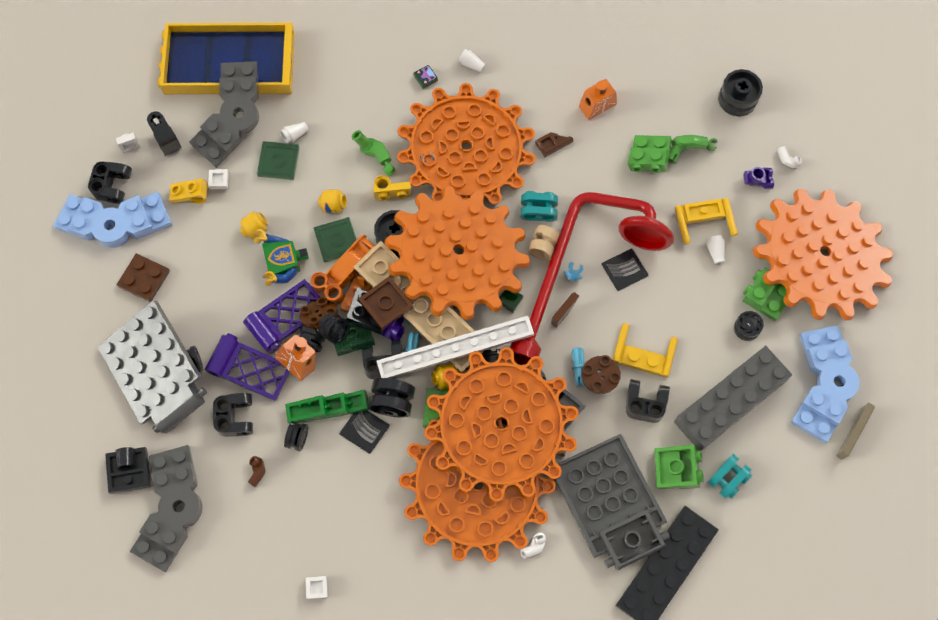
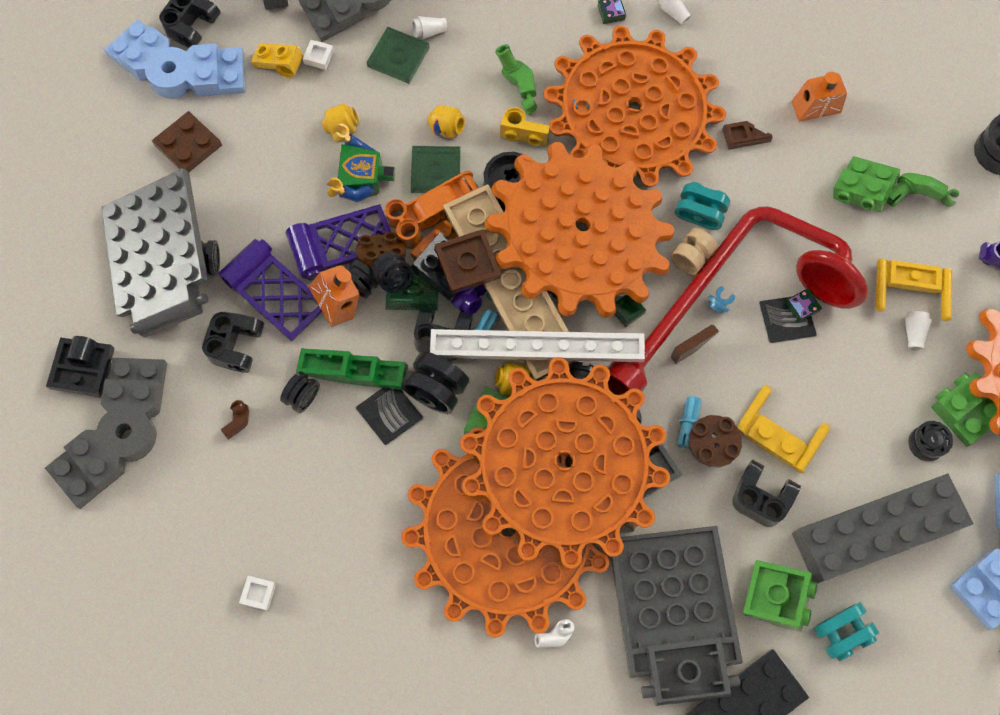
camera: 15 degrees right, 0 degrees up
none -> tile [785,288,822,323]

